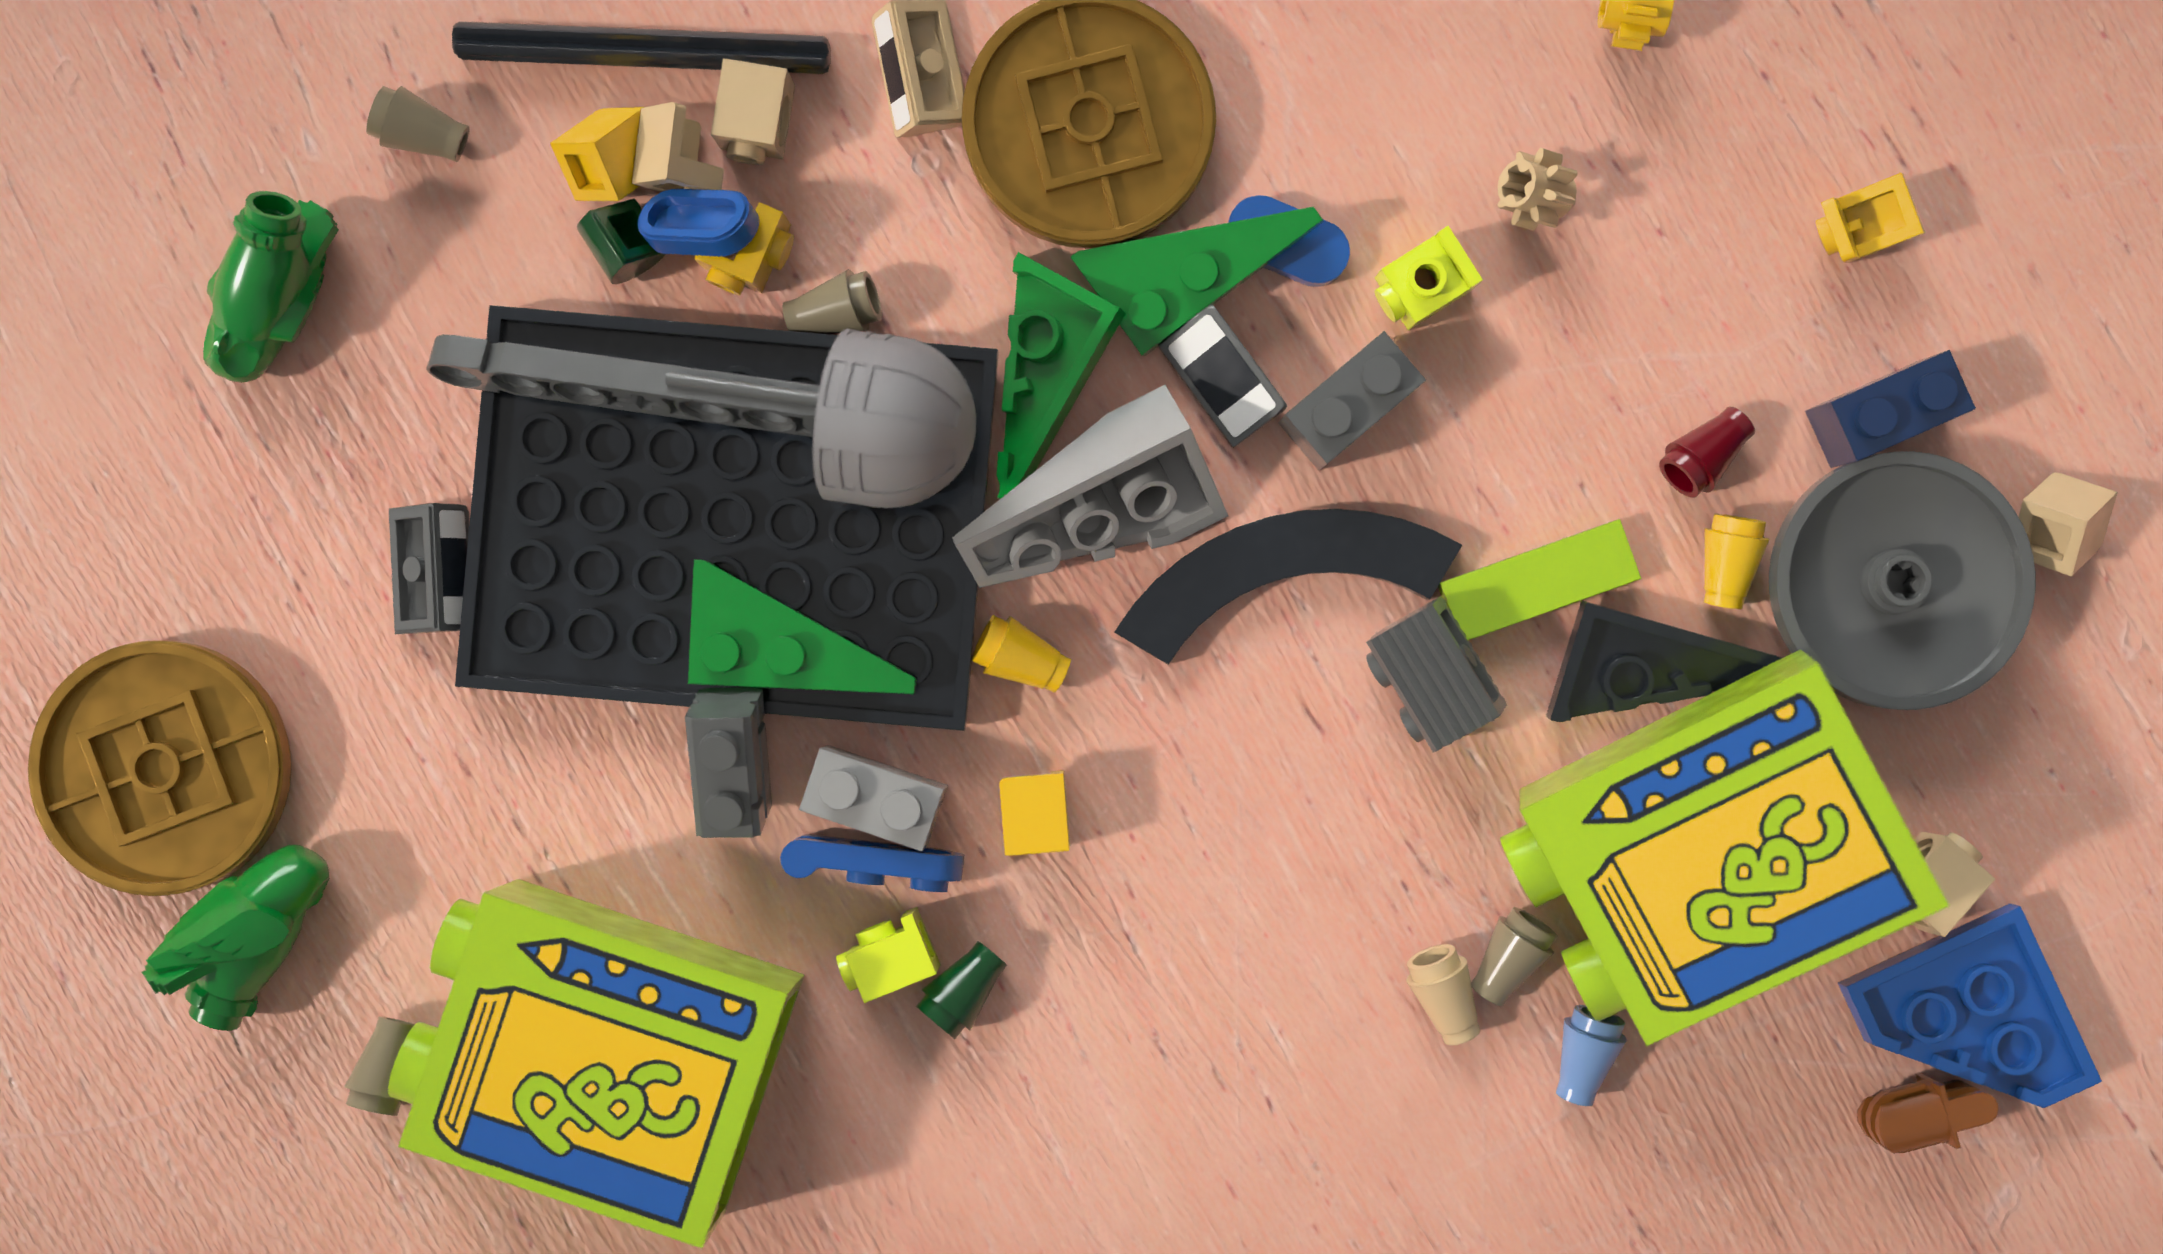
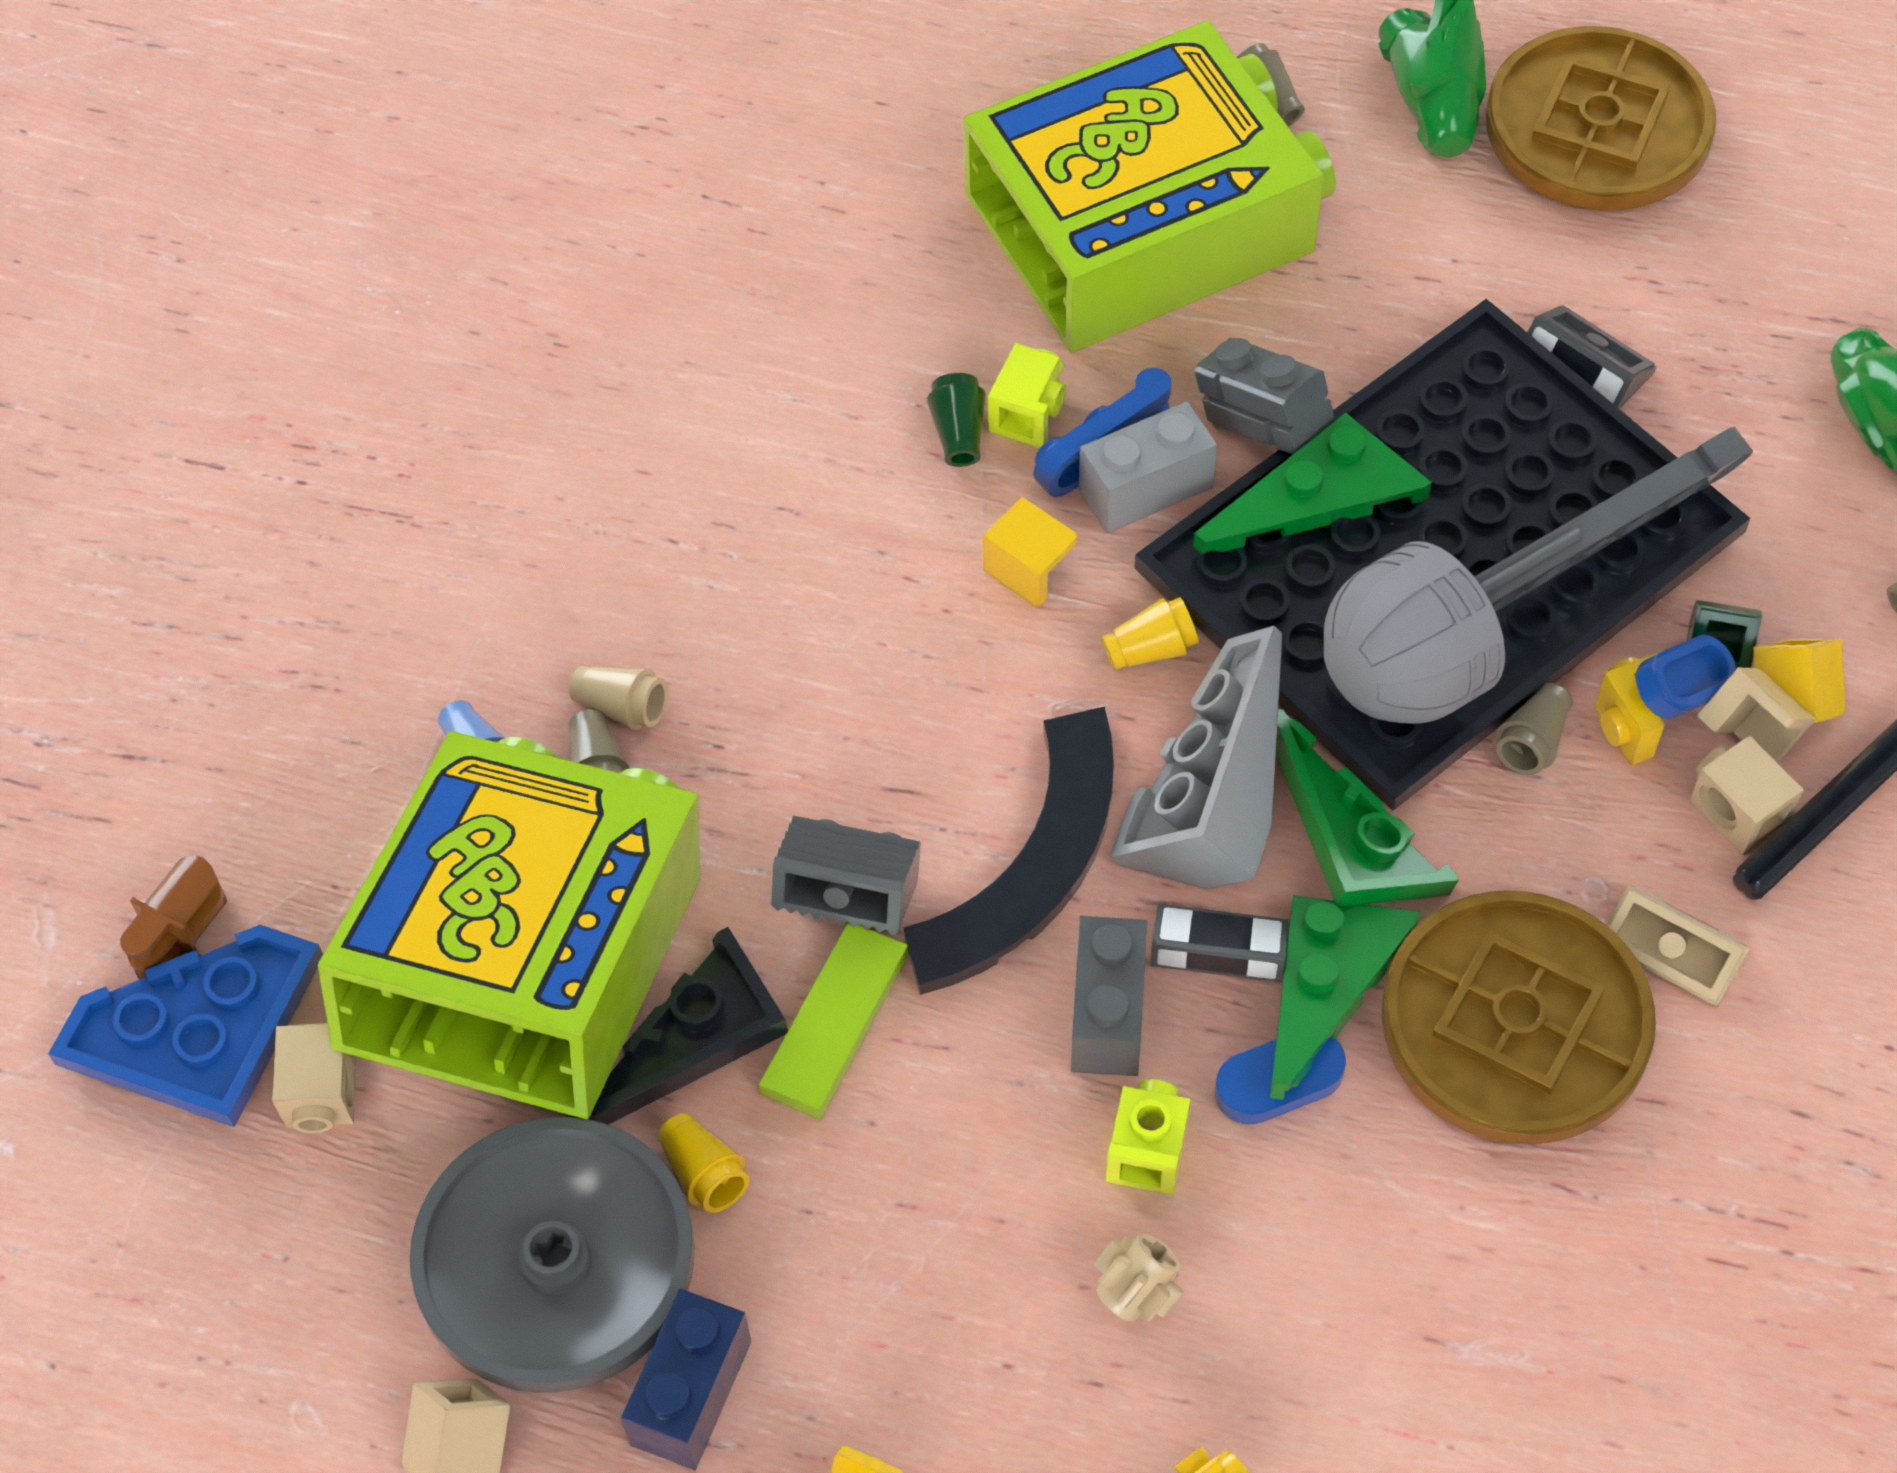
camera: 130 degrees right, 30 degrees down
dark red cone [1659,407,1755,498] -> none

